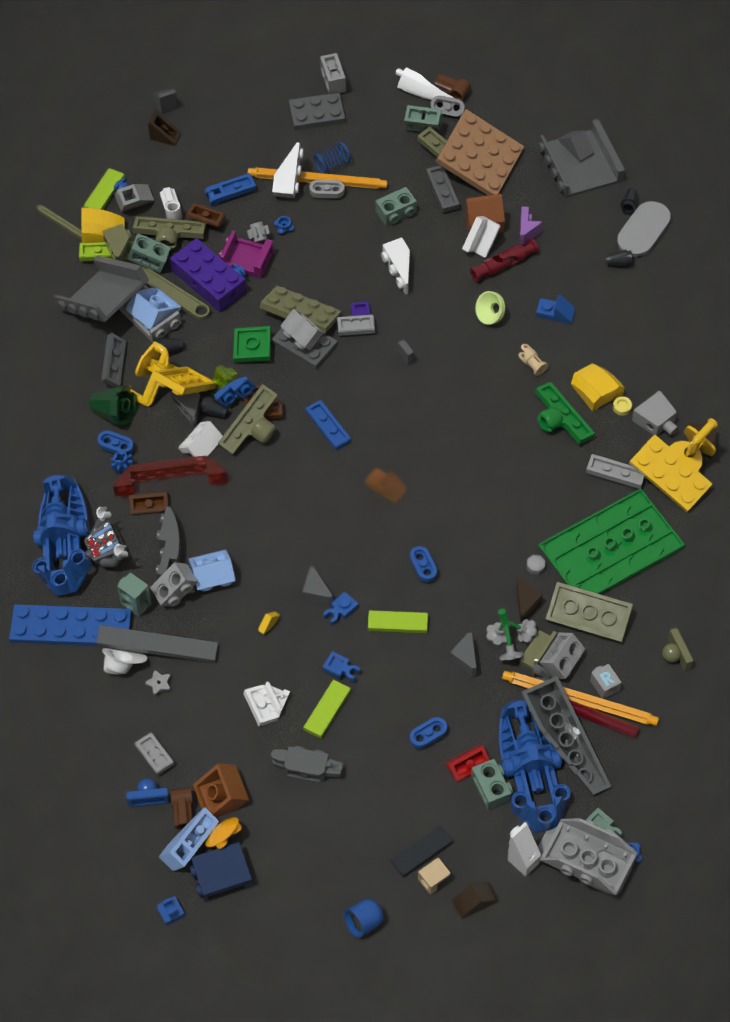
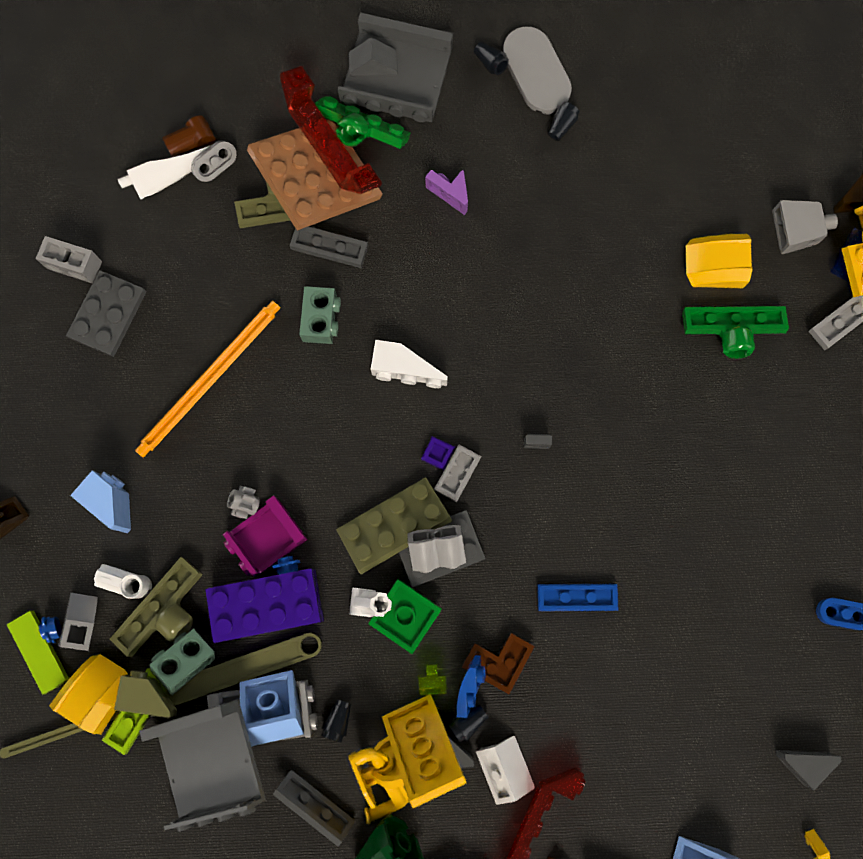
camera: 55 degrees left, 20 degrees up
reddish brown slope [186,203,226,227] -> none
blue plate [204,173,256,206] -> none
olive plate [218,384,278,455] -> none
white slope [272,142,304,198] -> none
blue plate [274,216,294,234] -> none
light grey plate [309,180,345,198] -> none
blue piece [314,142,351,174] -> none
blue plate [323,592,359,625] -> none
clear orange slope [365,467,407,503] -> none
sand green brick [404,105,443,134] -> none
white panel [462,216,501,257] -> none
dark orange slope [465,194,505,234] -> none
dark red piece [470,238,539,282] -> none
yellowish green piece [476,291,505,325] -> none
tan piece [518,344,548,376] -> none
blue slope [536,294,575,324] -> none
light yellow tile [613,397,632,416] -> none
none -> light blue slope [70,471,131,533]
none -> clear red slope [280,66,382,194]
none -> green plate [312,96,411,149]
none -> white piece [349,588,392,617]

